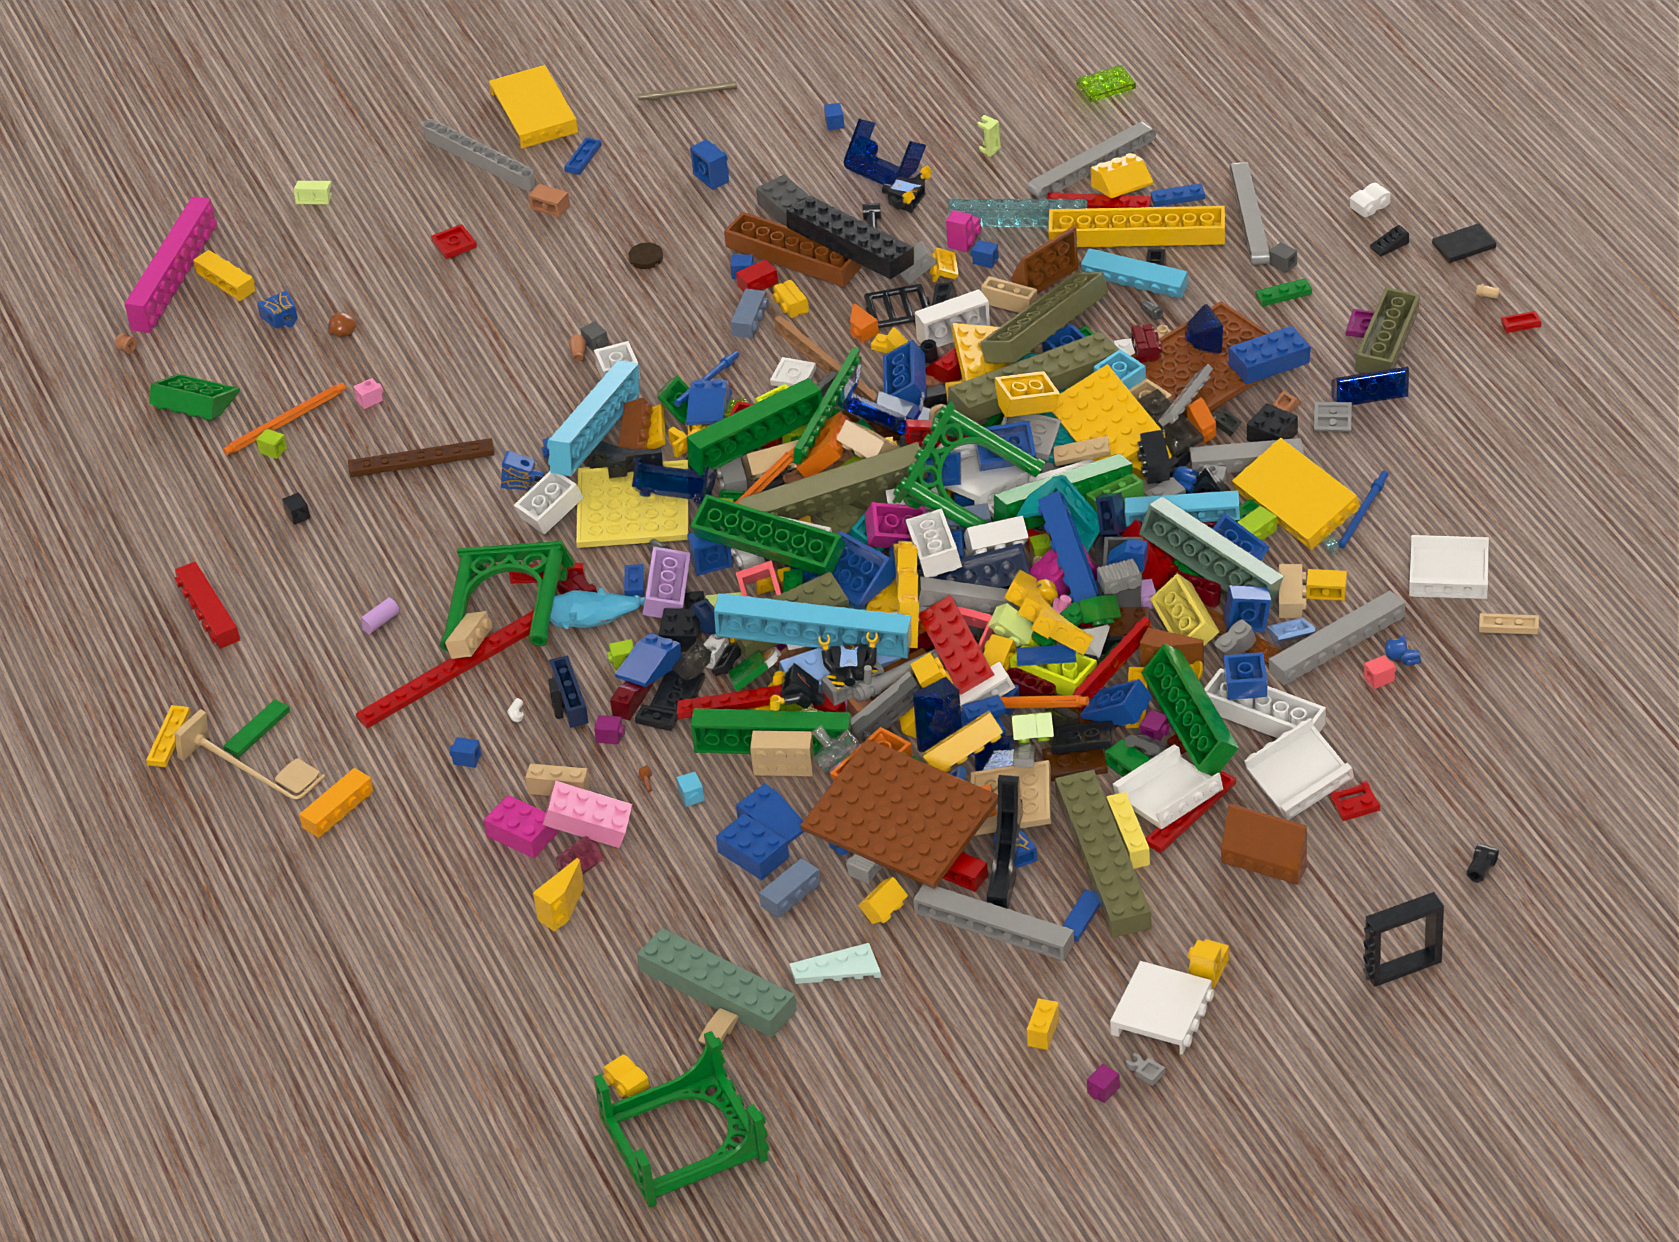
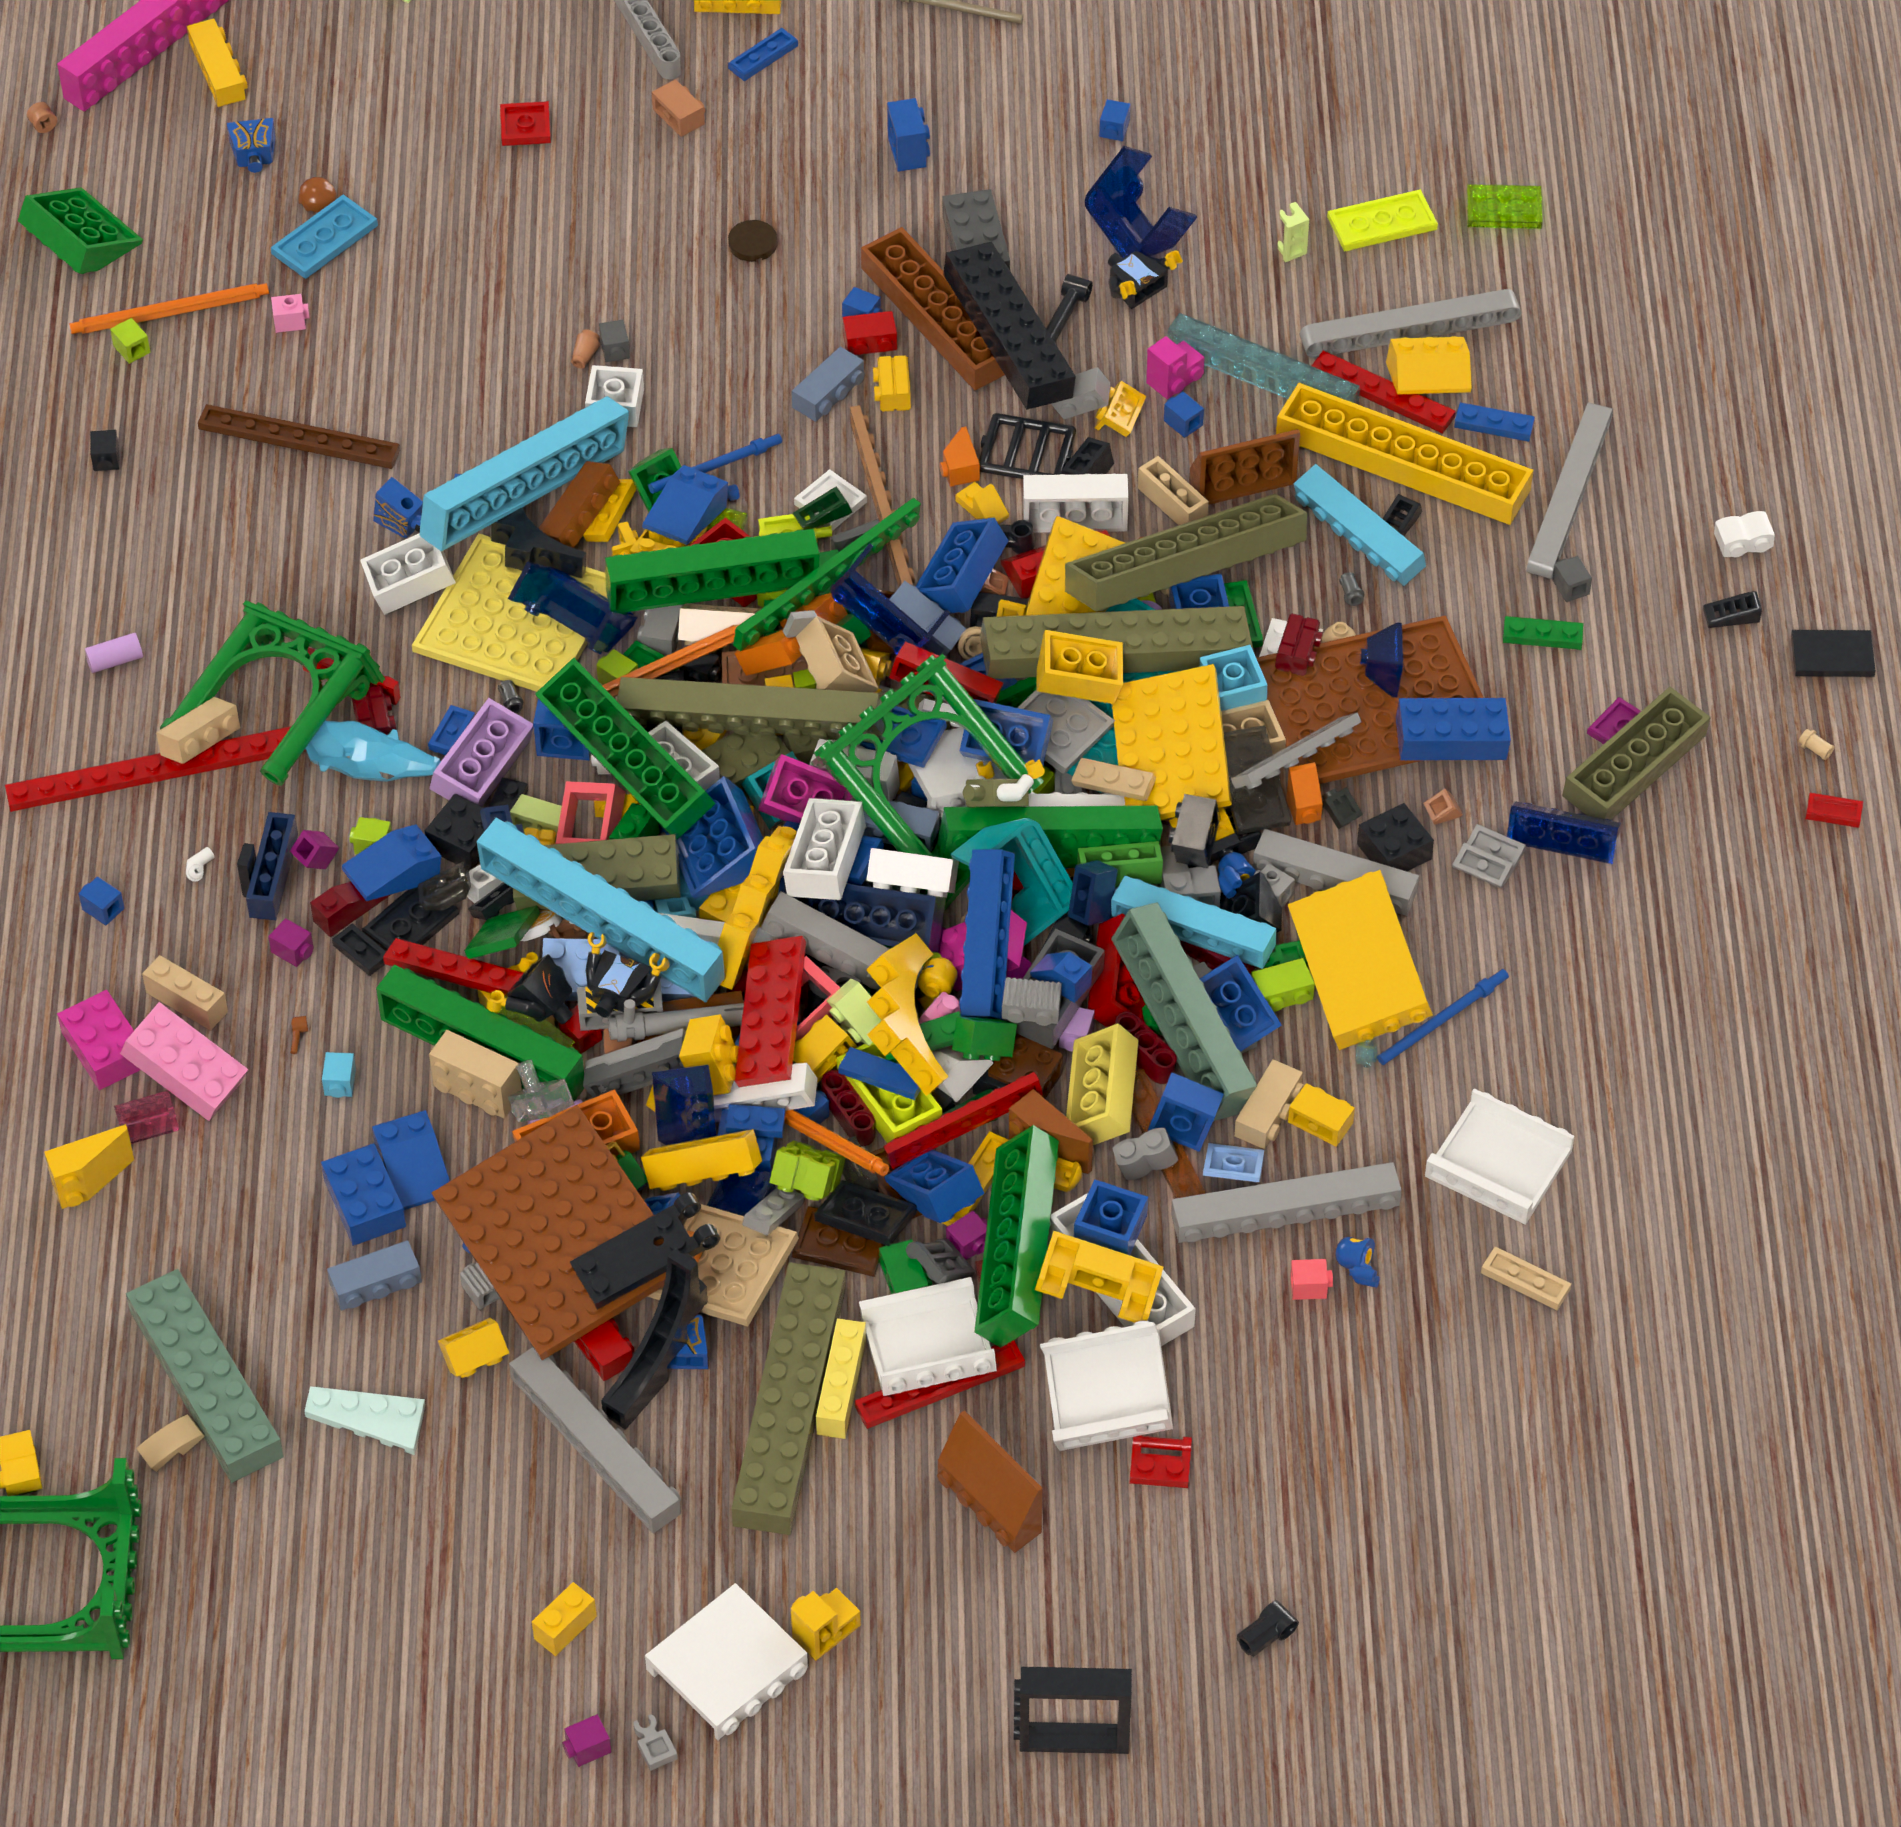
camera: 20 degrees right, 10 degrees up
blue tile [1062,889,1100,942] -> none
none -> dark azure plate [271,194,378,279]
none -> magenta brick [289,830,339,870]
none -> black hinge [570,1192,720,1310]
none -> light grey tile [783,610,817,638]
none -> dark green slope [793,486,853,530]
none -> torso [963,759,1045,807]
none -> yellow bracket [1035,1231,1164,1323]
none -> neon yellow tile [1327,189,1438,252]

